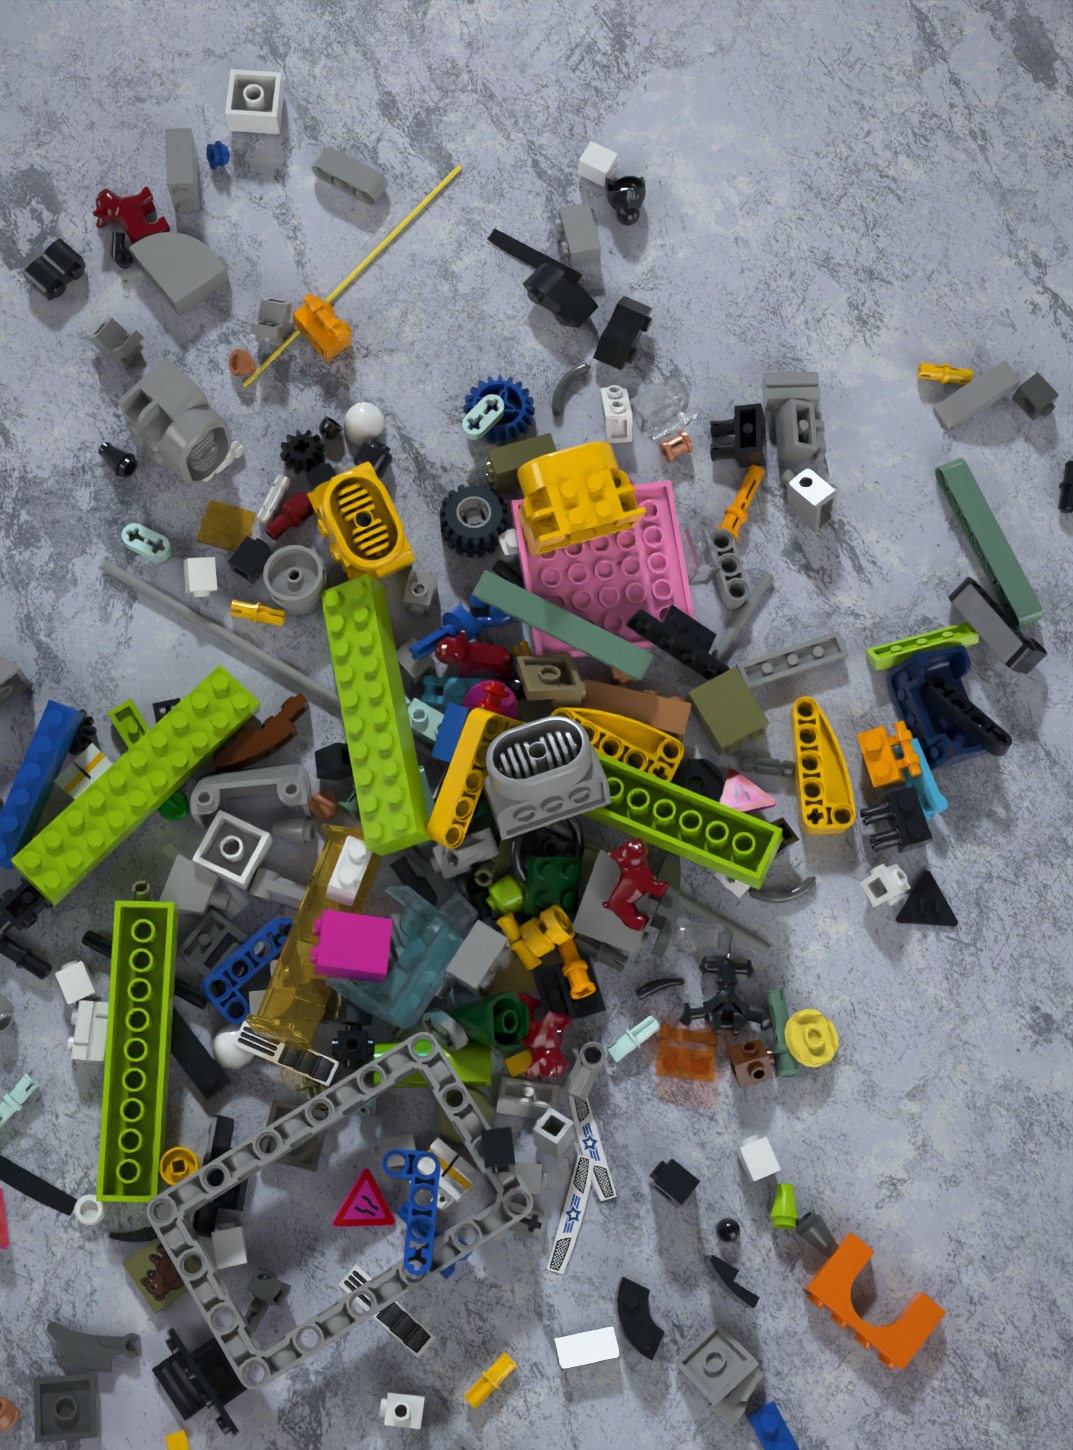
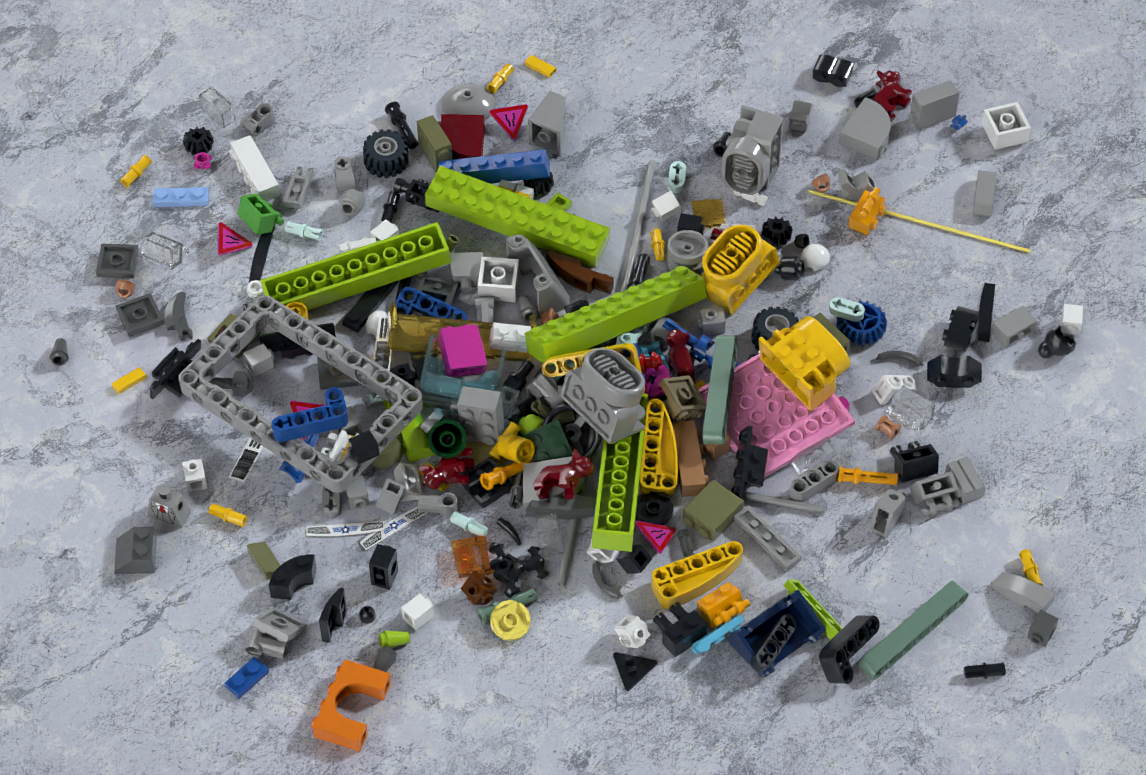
camera: 75 degrees right, 20 degrees down
none -> black pin [628,253,650,288]

